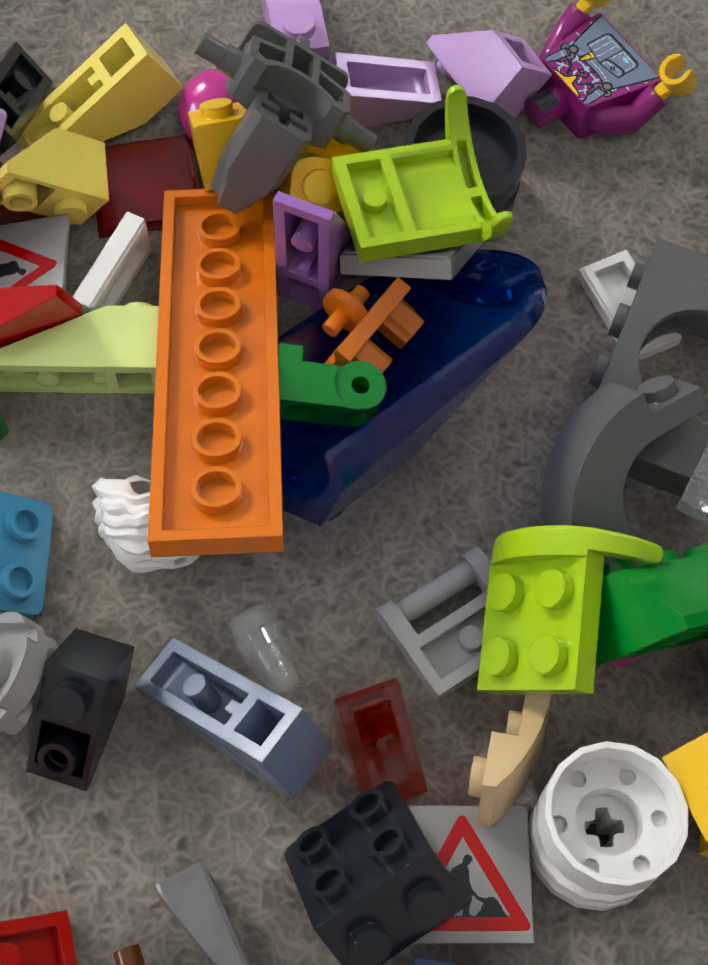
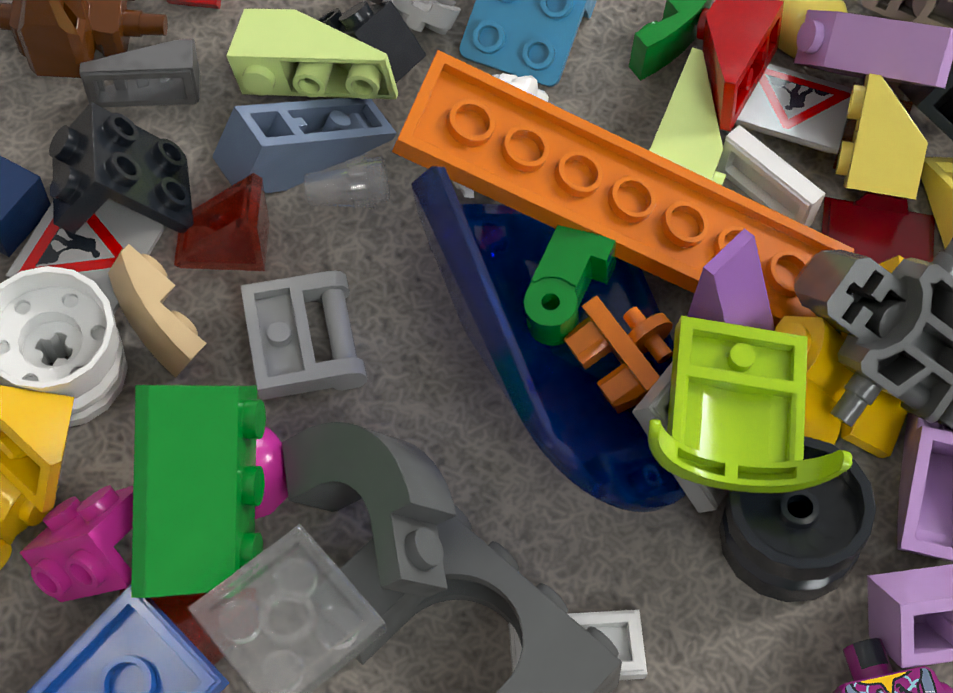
camera: 110 degrees right, 5 degrees down
lime piece [477,525,663,695] -> none
none -> yellowish green slope [226,9,398,99]

